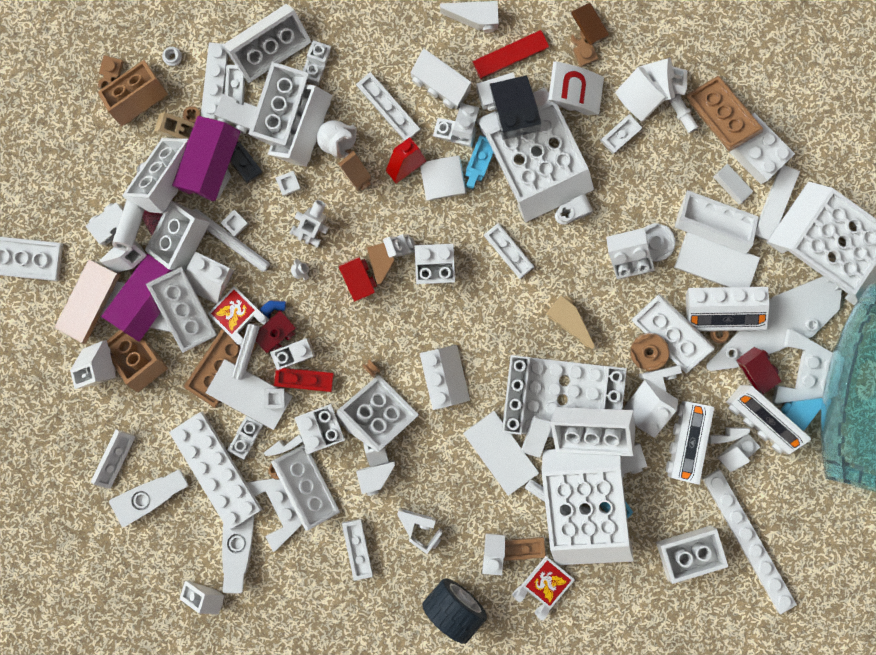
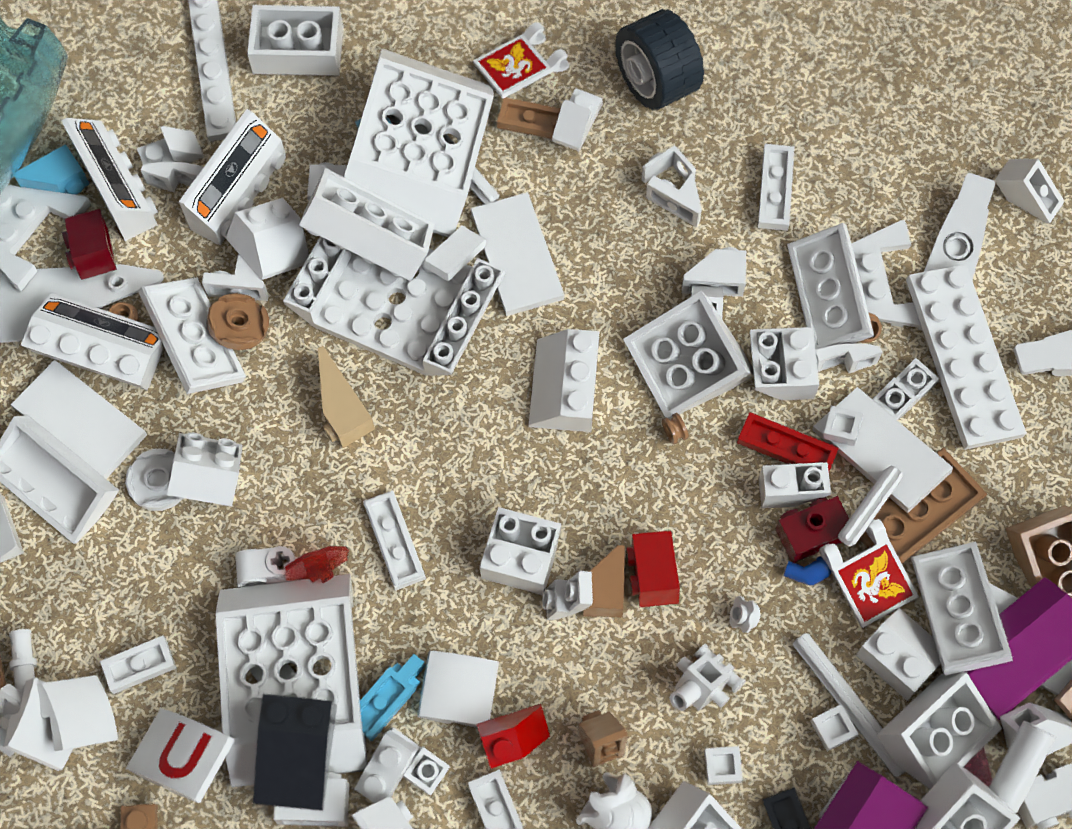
camera: 160 degrees left, 20 degrees down
none -> clear red piece [284,546,349,583]

